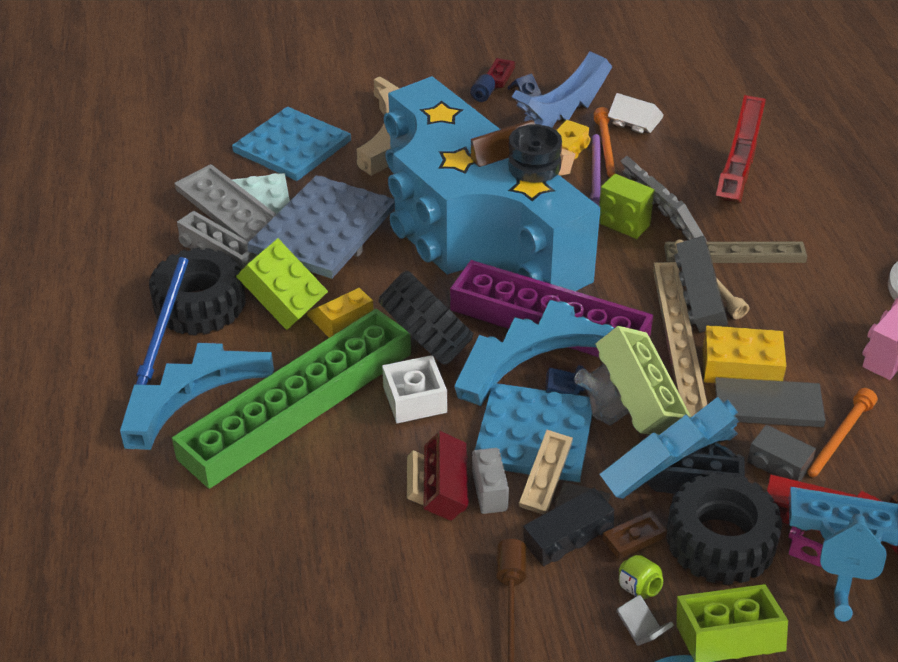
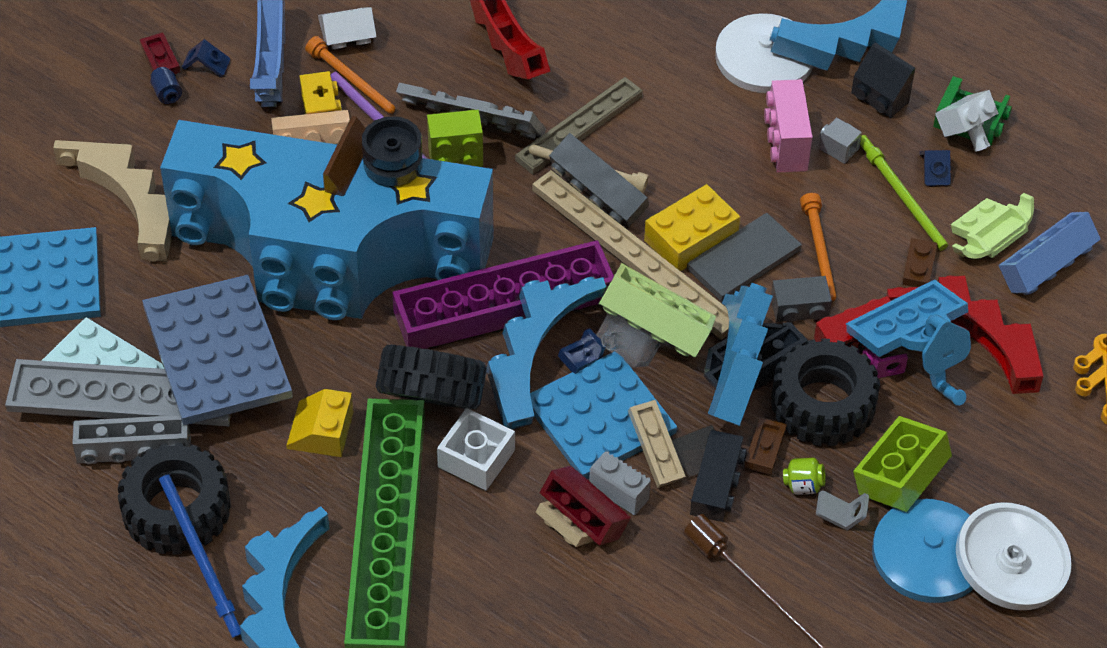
camera: 45 degrees left, 10 degrees up
lime brick [236,238,328,330] -> none

